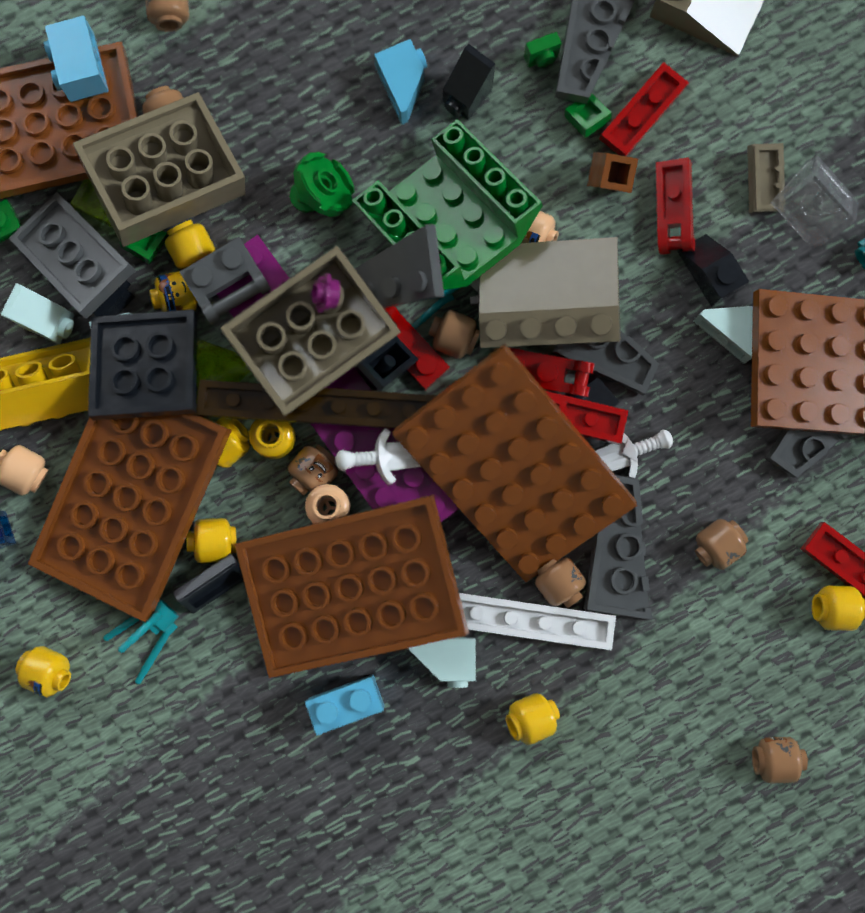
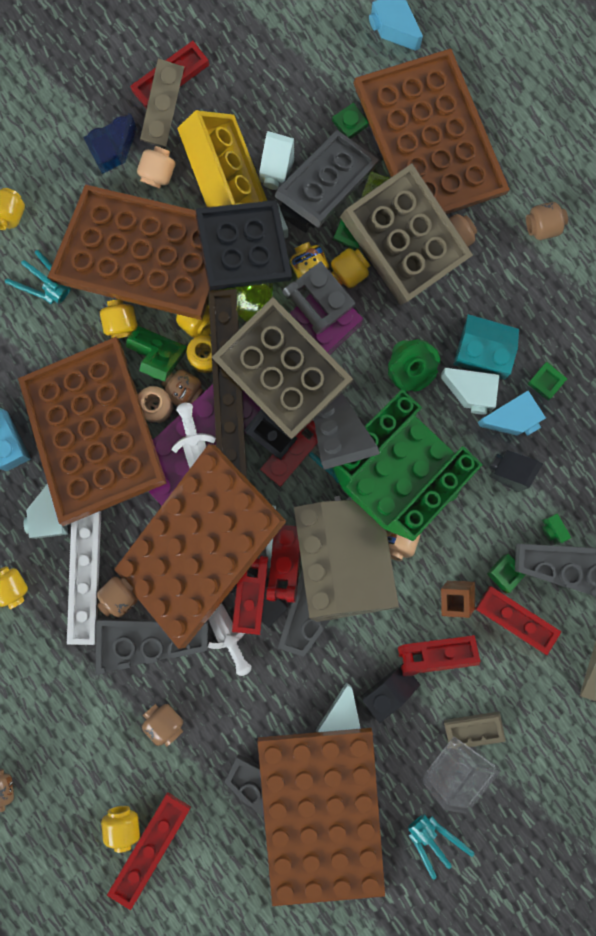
camera: 85 degrees right, 0 degrees up
medium azure brick [43,15,109,102] -> none
black tile [173,553,243,614] -> none
magenta plate [312,274,340,313] -> none
medium nougat head [428,310,480,359] -> none
none -> green plate [126,326,187,382]
none -> light aqua slope [441,368,499,414]
none -> teal slope [453,314,519,380]
none -> green plate [527,361,567,401]

